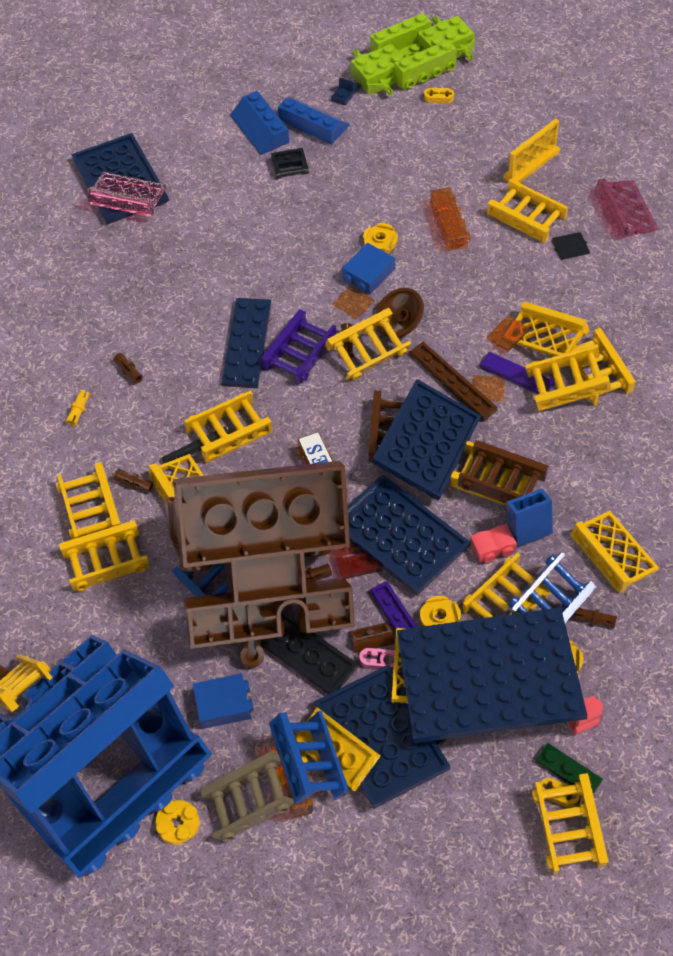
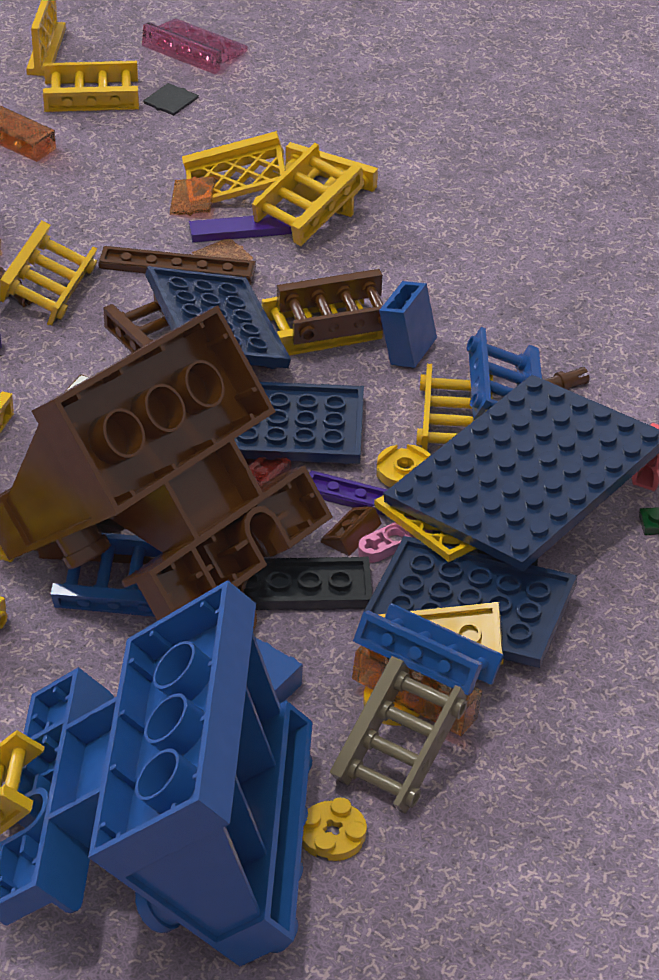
camera: 45 degrees left, 15 degrees down
reddish brown dish [375,288,424,338] -> none
coral brick [471,524,517,563] -> none
yellow fence [571,511,659,594] -> none

